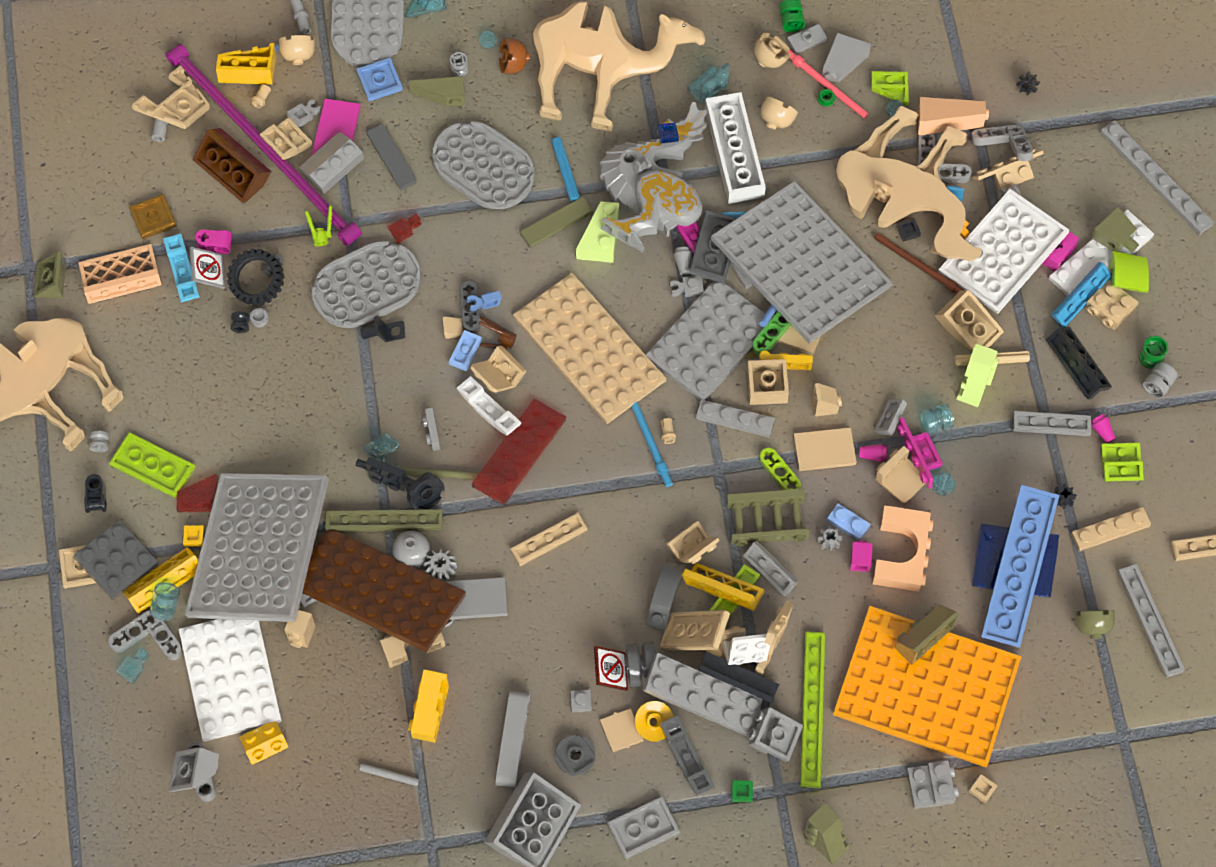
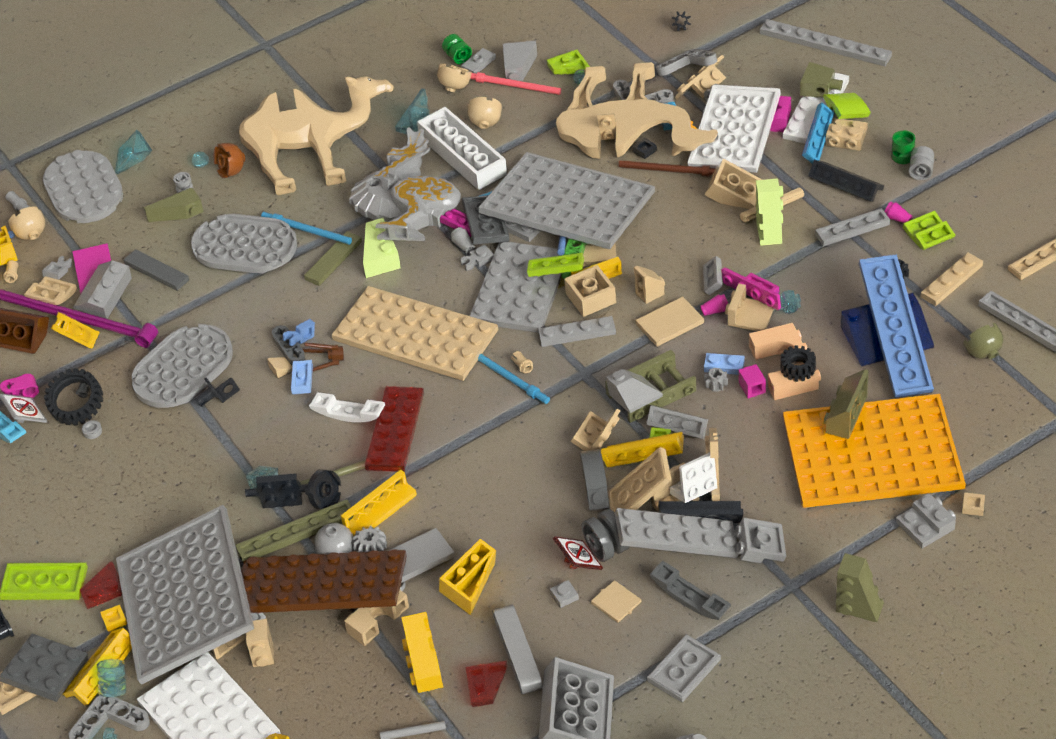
camera: 20 degrees left, 20 degrees down
black wheel [230,311,250,333] -> none
lime plant [305,205,332,246] -> none
medium blue plate [356,58,403,102] -> none
clear red plate [388,214,422,244] -> none
light grey plate [422,408,440,451] -> none
tan bracket [470,345,527,393] -> none
tan tile [510,513,588,566] -> none
dark azure axle [552,137,579,202] -> none
dark grey plate [556,735,595,777] -> none
yellow dish [635,701,674,742] -> none
clear blue plate [657,122,679,144] -> none
green plate [732,780,753,803] -> none
lime beam [760,448,801,490] -> none
lime tile [800,631,825,788] -> none
green plate [817,89,835,107] -> none
light nougat slope [918,97,989,135] -> none
clear light blue wheel [920,403,954,434] -> none
none -> yellow plate [51,312,100,348]
none -> dark azure bar [261,212,352,245]
none -> yellow fence [341,470,417,536]
none -> yellow wedge [439,539,496,615]
none -> clear red wing [465,661,507,707]
none -> lime plate [527,253,584,277]
none -> light grey slope [606,369,663,413]
none -> black tyre [780,345,816,382]

